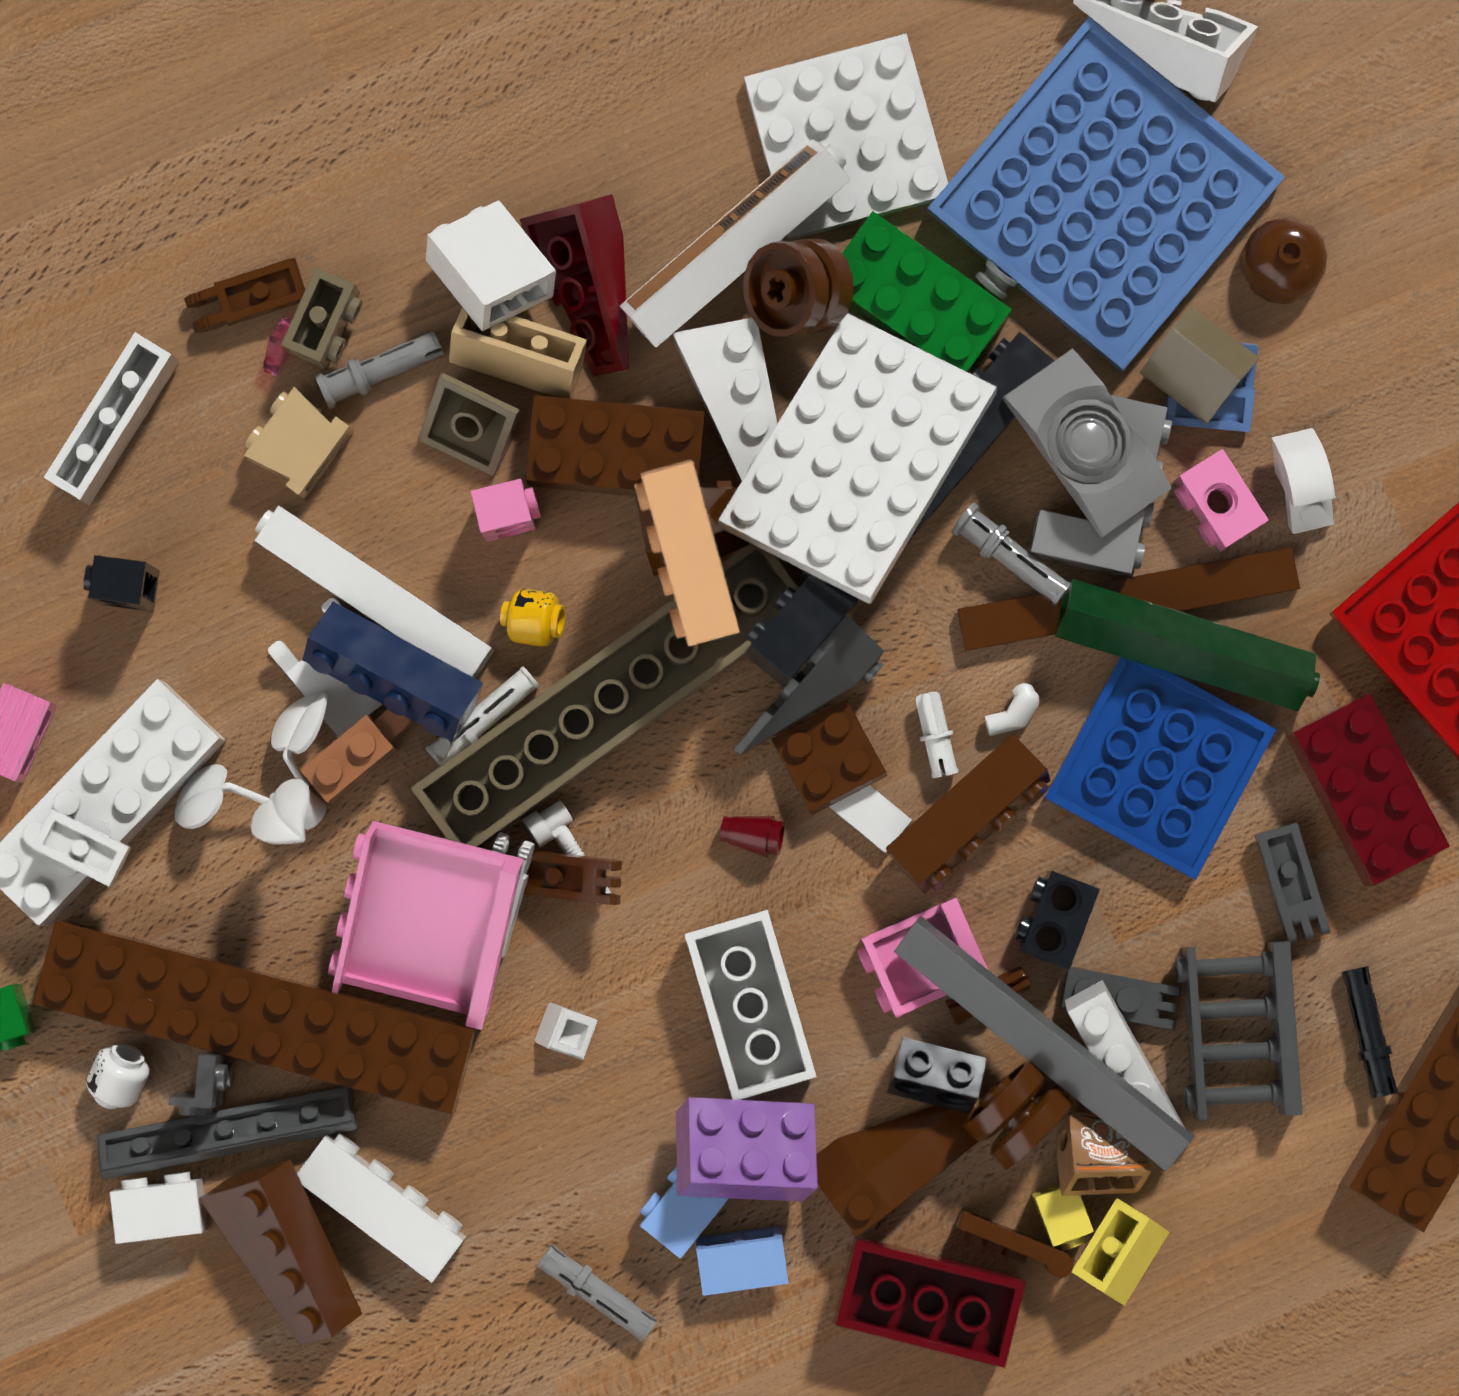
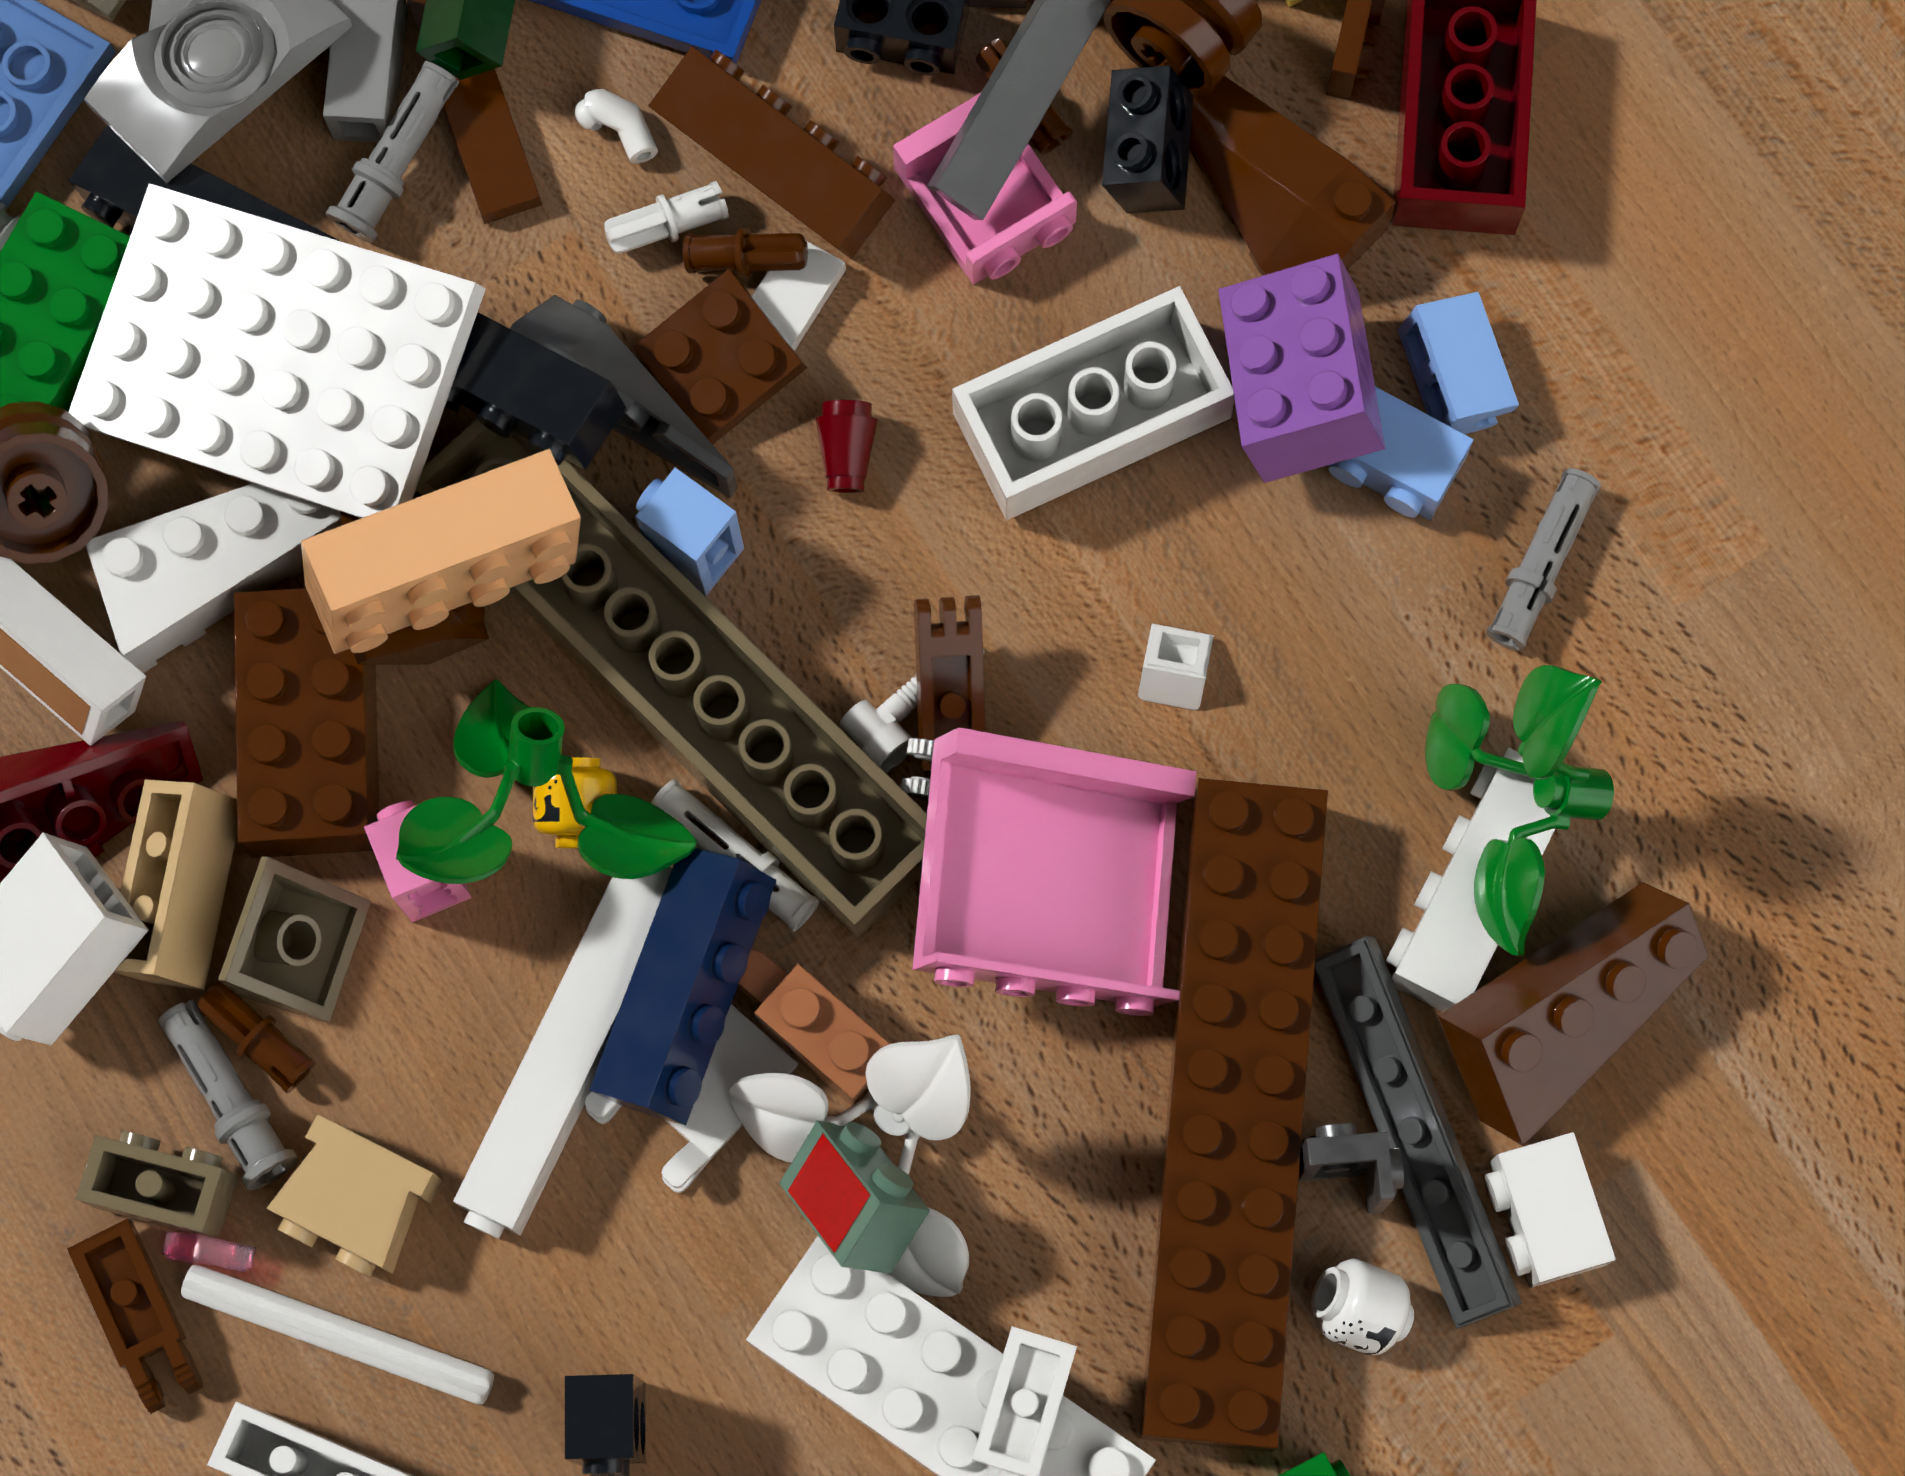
camera: 95 degrees left, 10 degrees down
none -> white axle [181,1264,494,1405]
none -> reddish brown axle [197,982,316,1093]
none -> green plant [396,679,697,884]
none -> light blue brick [635,467,744,596]
none -> reddish brown axle [682,228,808,278]
none -> sand green brick [779,1120,930,1274]
none -> green plant [1425,665,1614,956]

